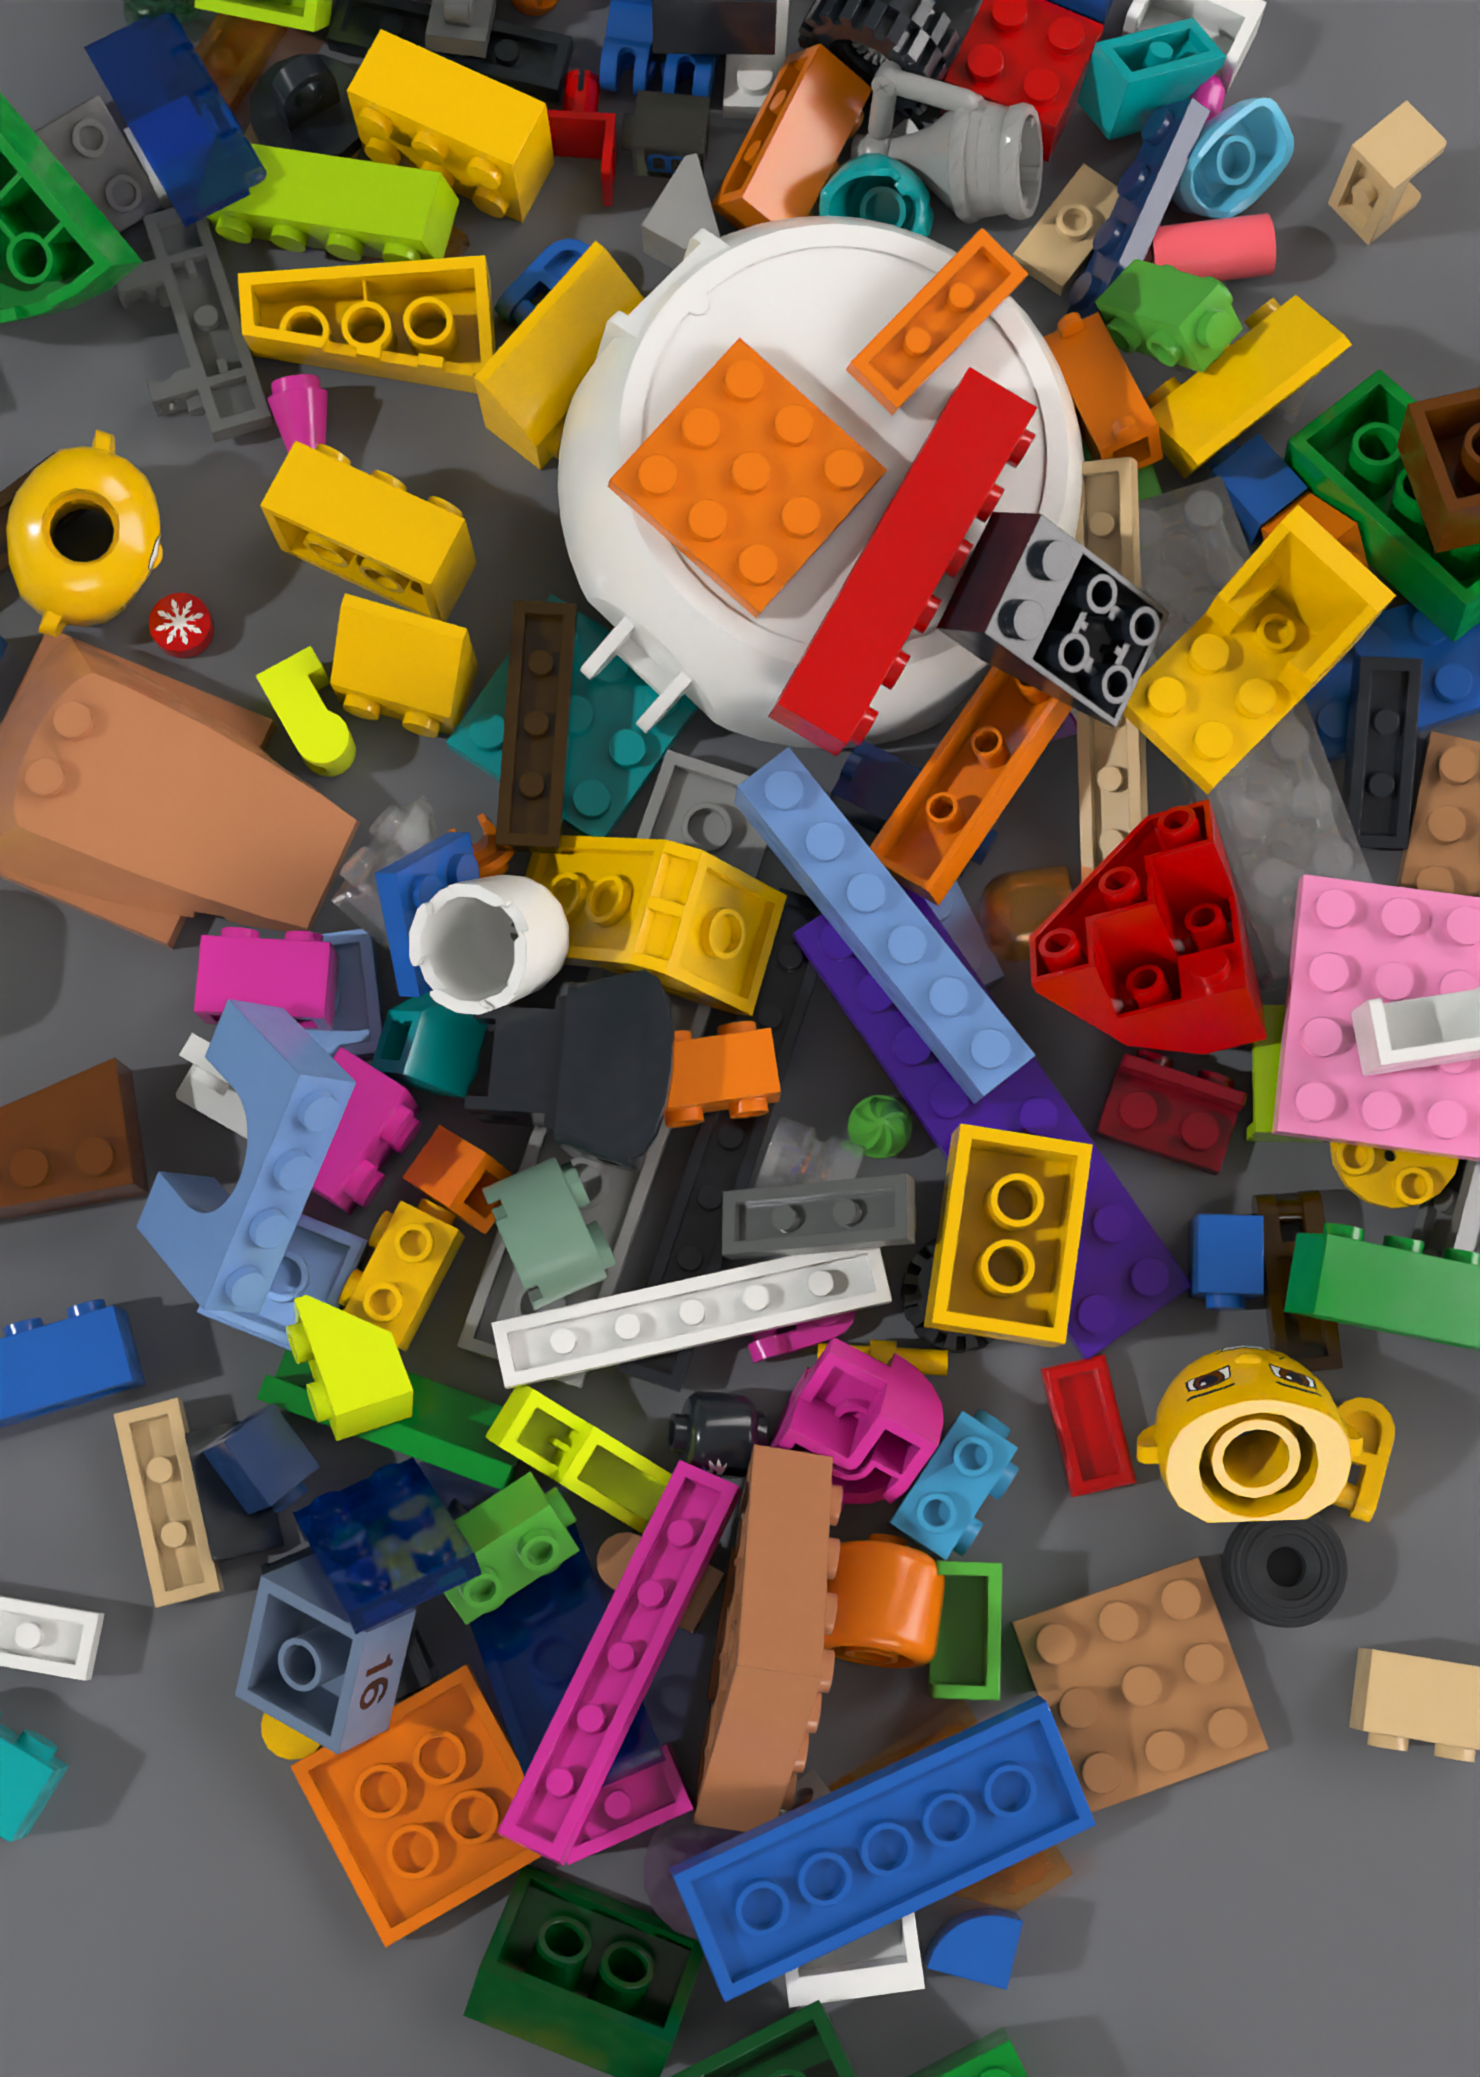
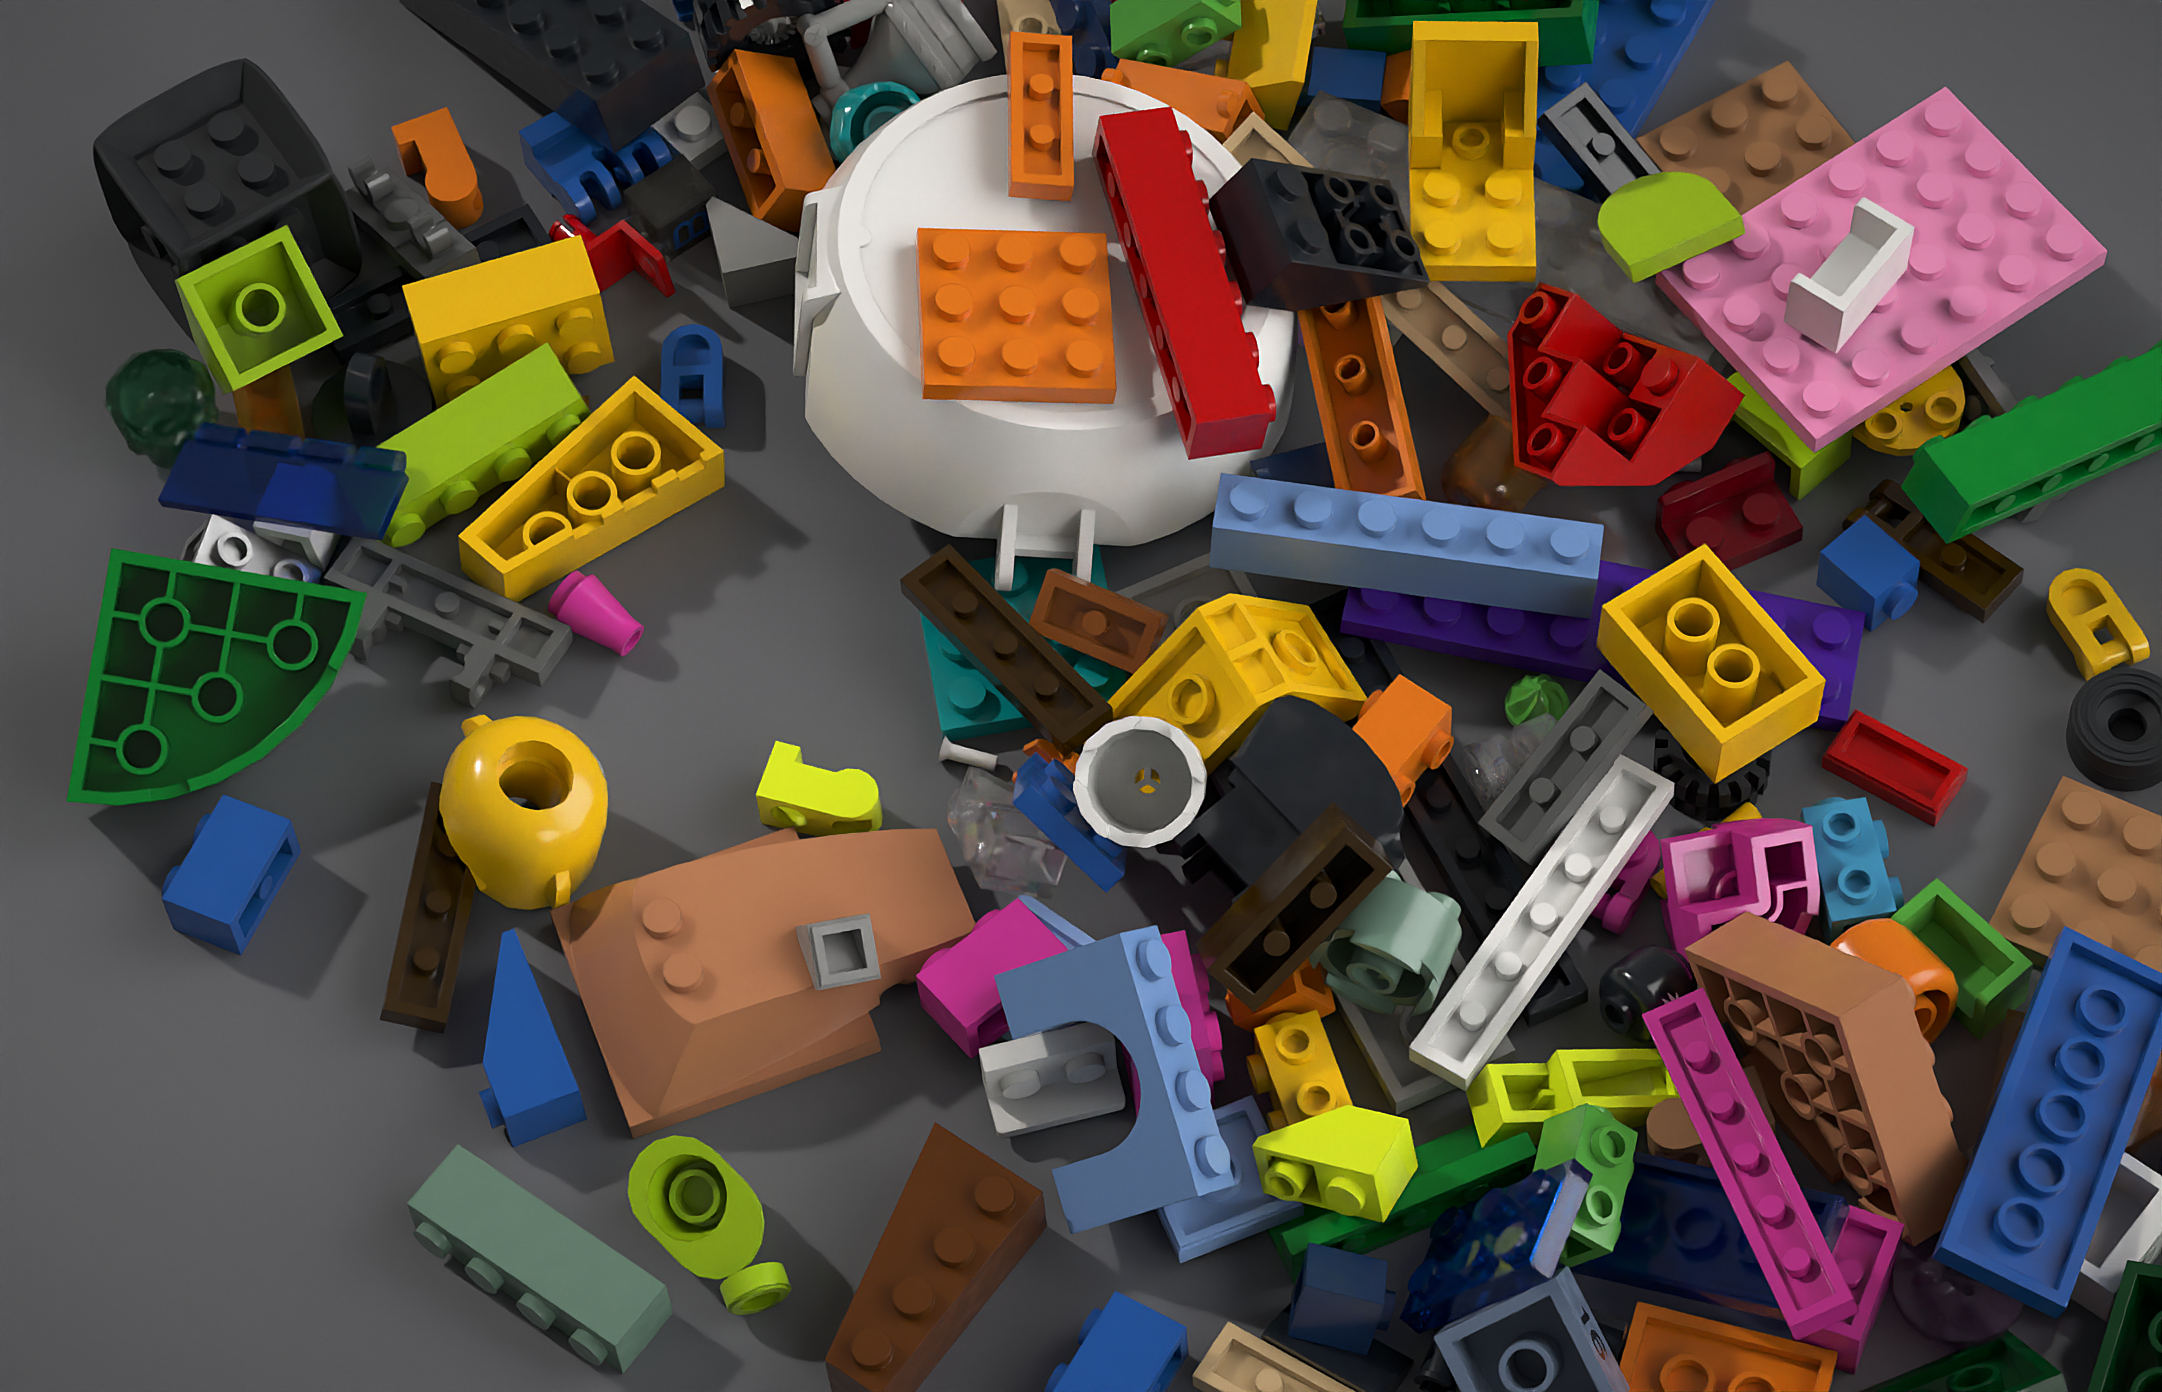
camera: 40 degrees left, 20 degrees down
red tile [149,593,214,658] -> none
yellow brick [260,440,477,622] -> none
yellow slope [330,593,479,738] -> none
teal slope [371,990,488,1098] -> none
yellow slope [474,241,645,470] -> none
yellow piece [1136,1345,1363,1523] -> none
none -> light grey slope [795,913,881,990]
none -> white piece [938,735,998,771]
none -> dark orange plate [1029,568,1169,674]
none -> dark brown brick [1195,801,1394,1012]
none -> lime tile [1598,172,1745,283]

